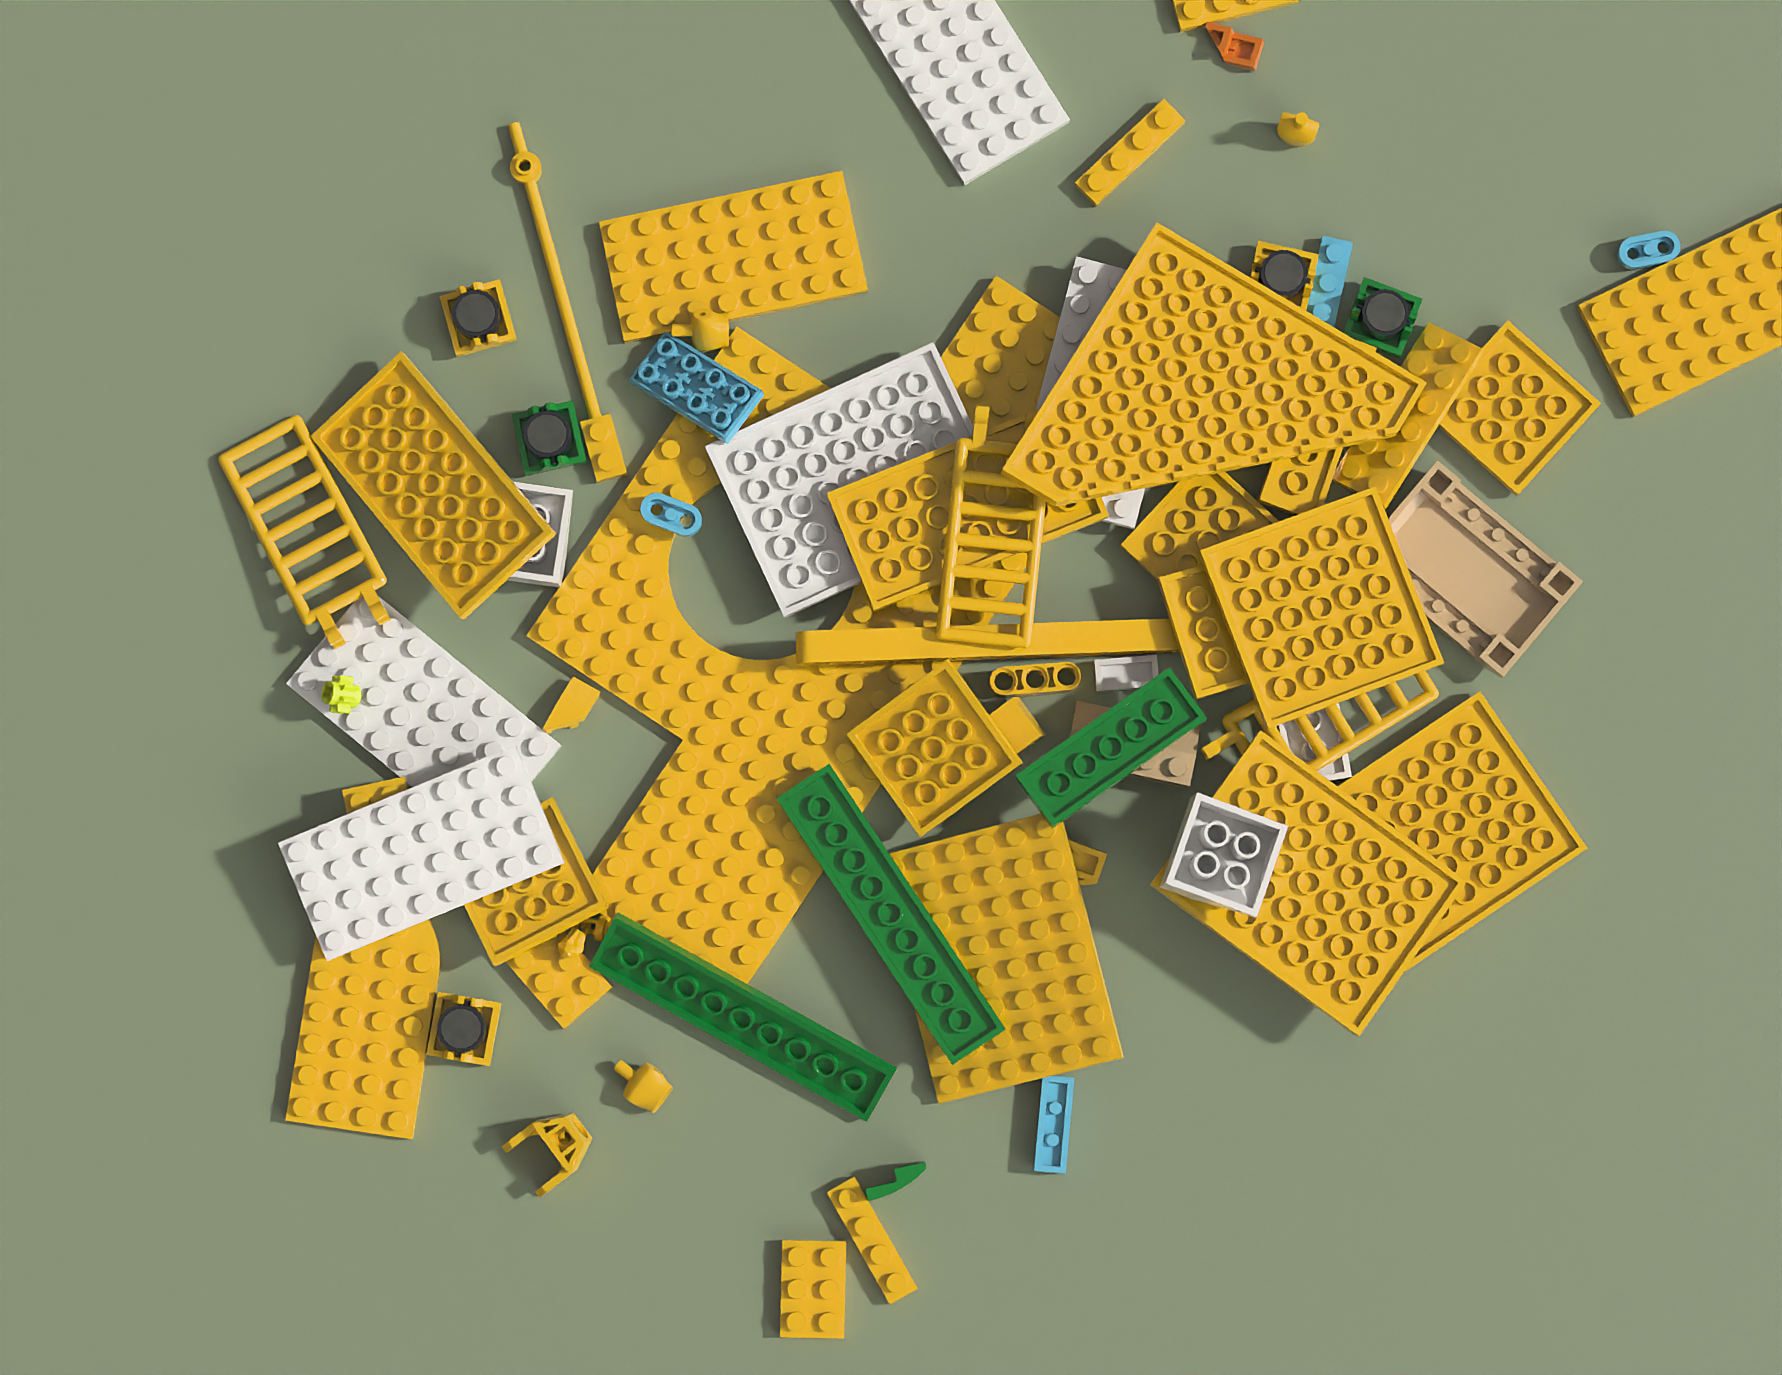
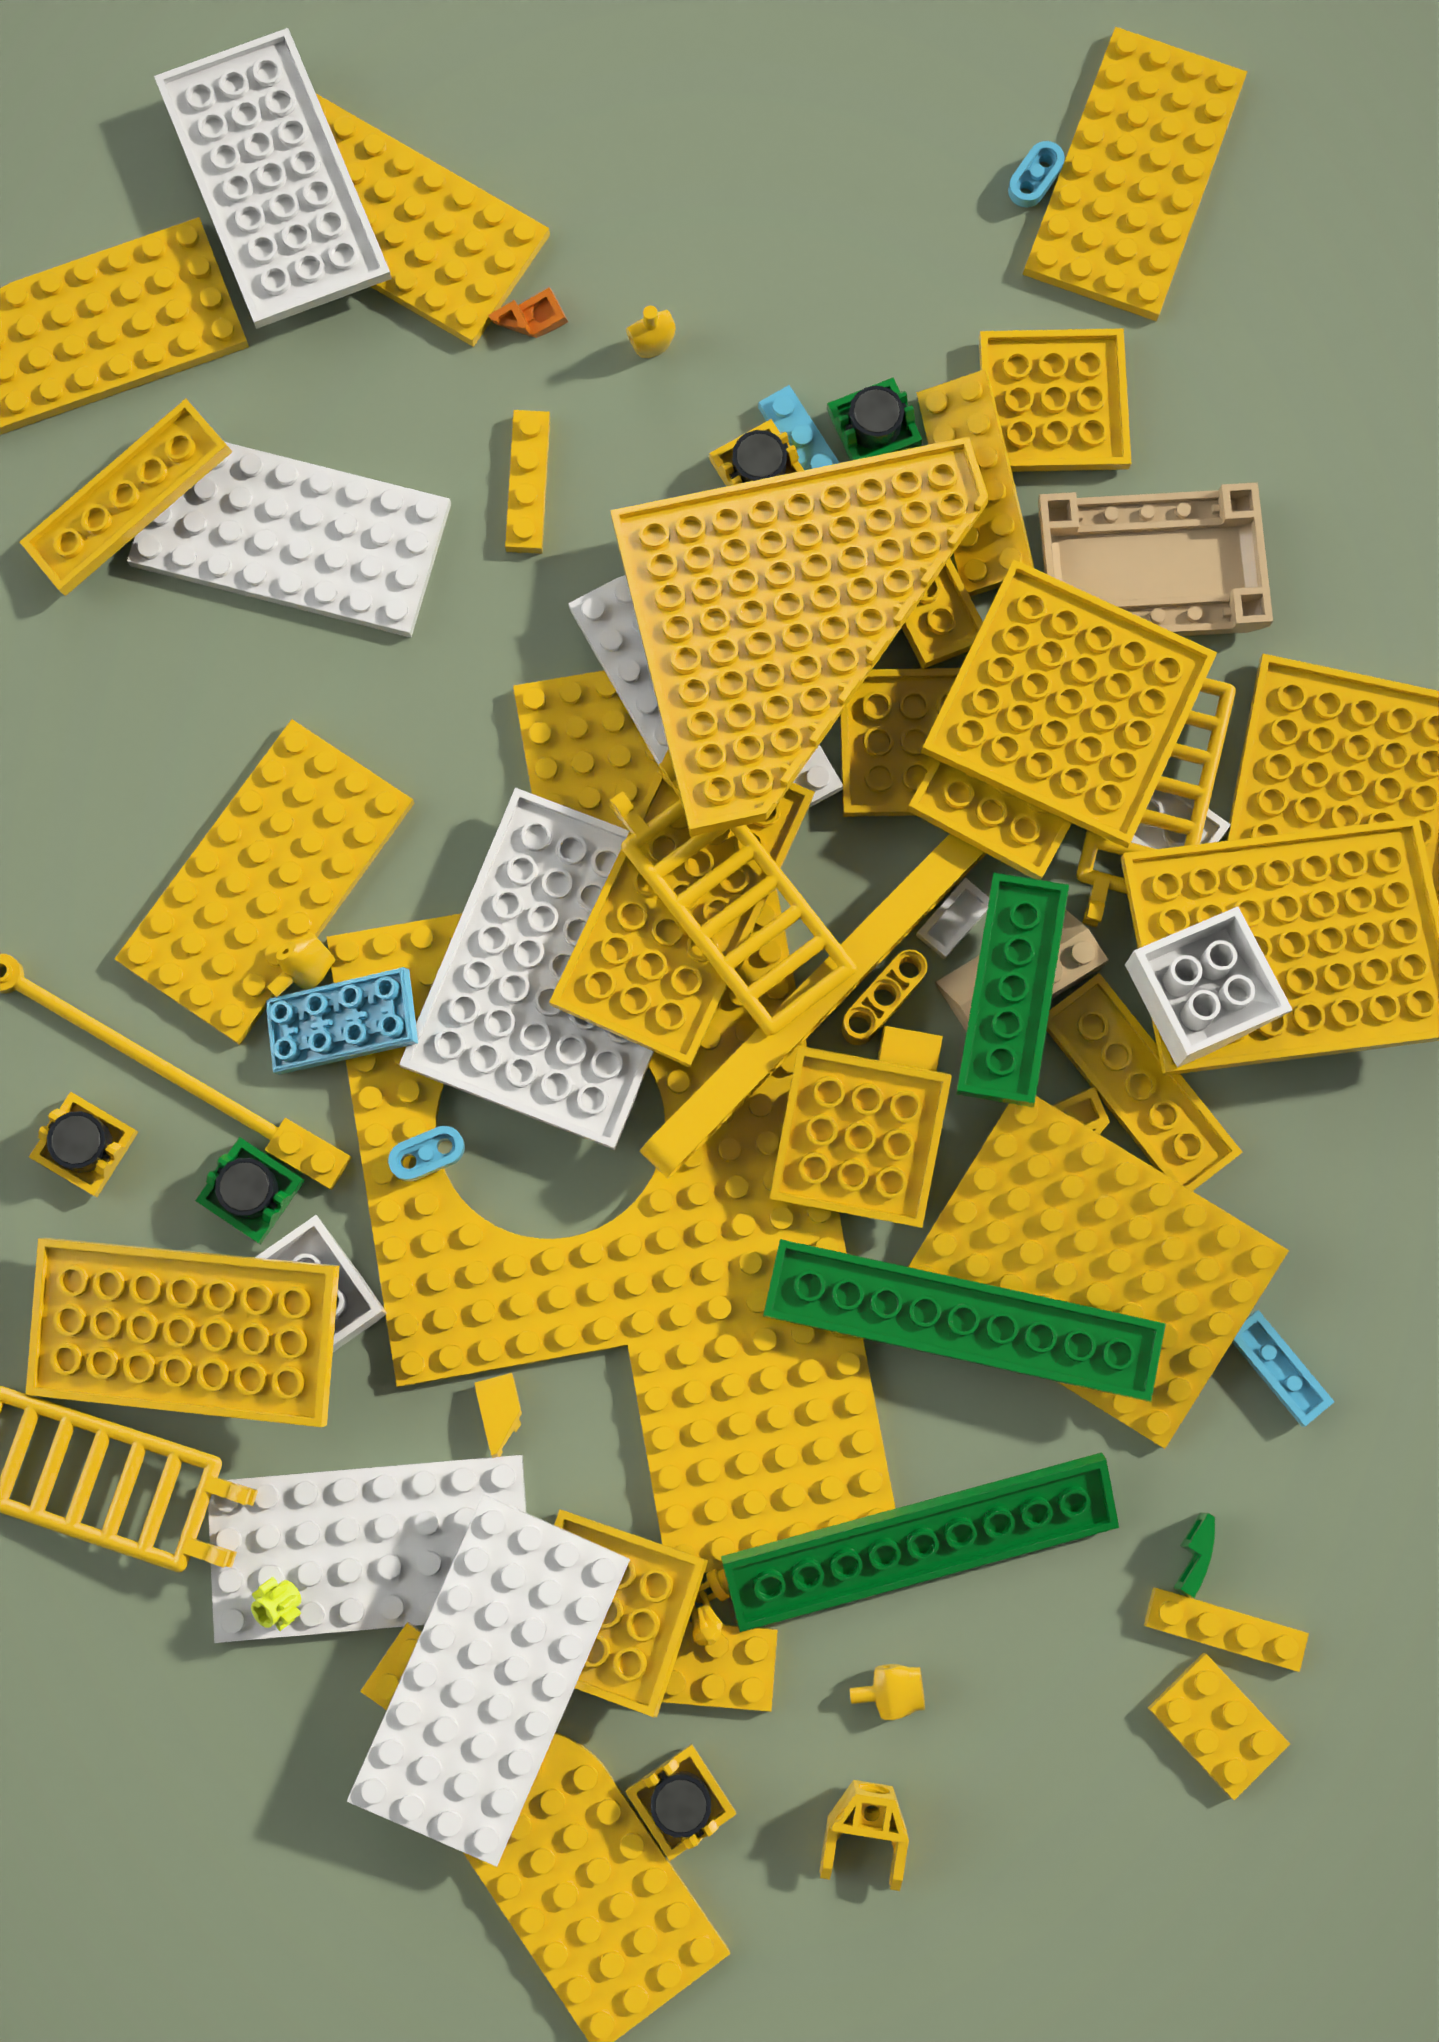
camera: 45 degrees left, 5 degrees down
none -> yellow plate [1046,973,1243,1191]

